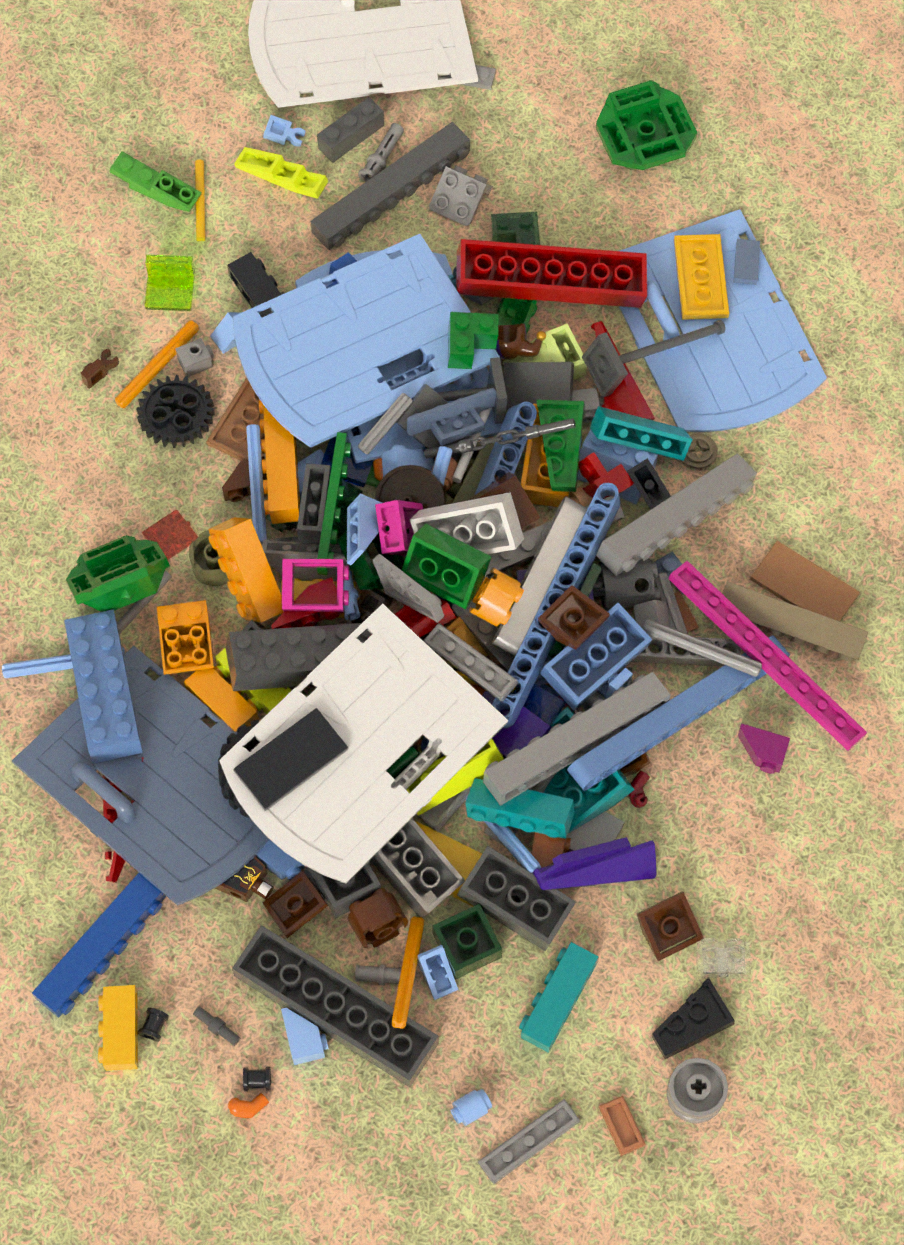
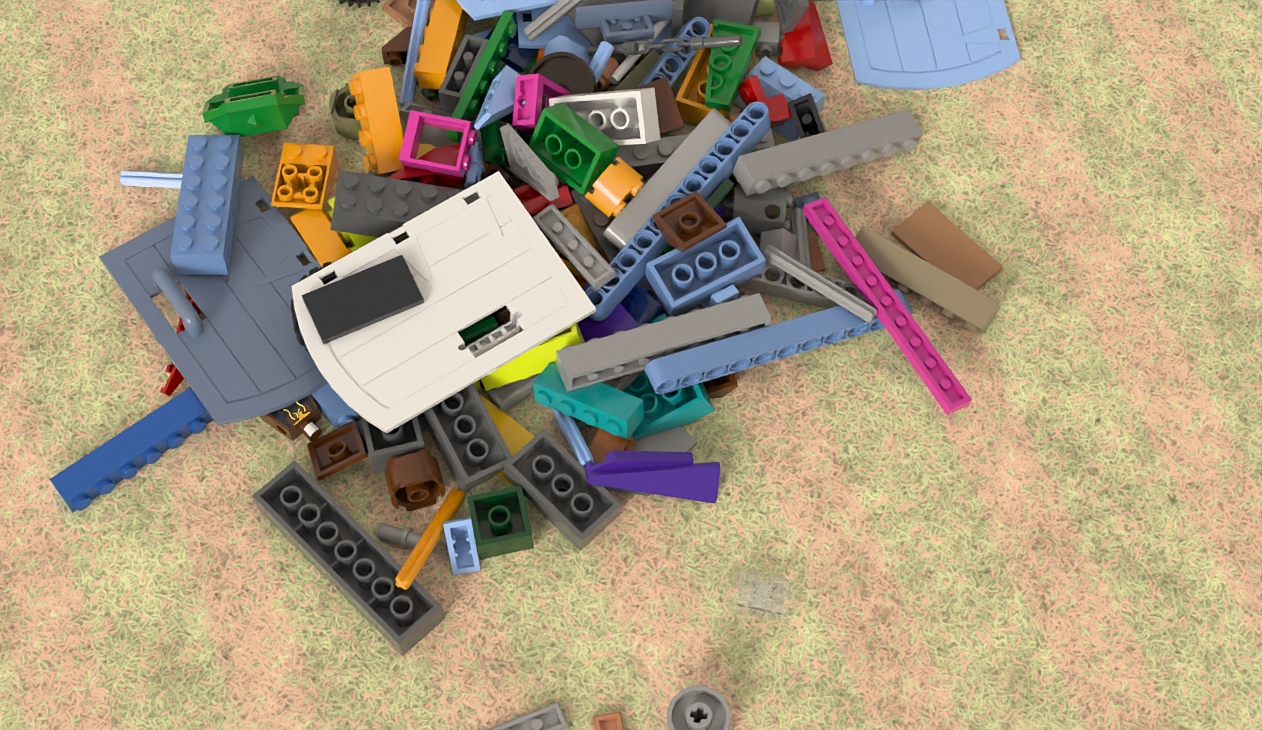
camera: 15 degrees right, 5 degrees down
yellow brick [98,985,138,1071] -> none
light grey bar [117,571,172,634] -> none
black bush [138,1008,169,1042] -> none
clear red piece [142,509,198,560] -> none
dark grey bar [193,1006,241,1046] -> none
orange arm [228,1093,269,1118] -> none
black bush [243,1066,271,1092] -> none
light blue slope [281,1008,328,1065] -> none
light blue brick [450,1089,492,1126] -> none
teal brick [519,942,599,1053] -> none
teal brick [590,406,693,461] -> none
dark red arm [629,770,650,808] -> none
reddish brown slope [637,891,704,961] -> none
black wing [652,977,735,1059] -> none
dark tan gear [683,433,718,470] -> none
magenta slope [738,723,790,774] -> none

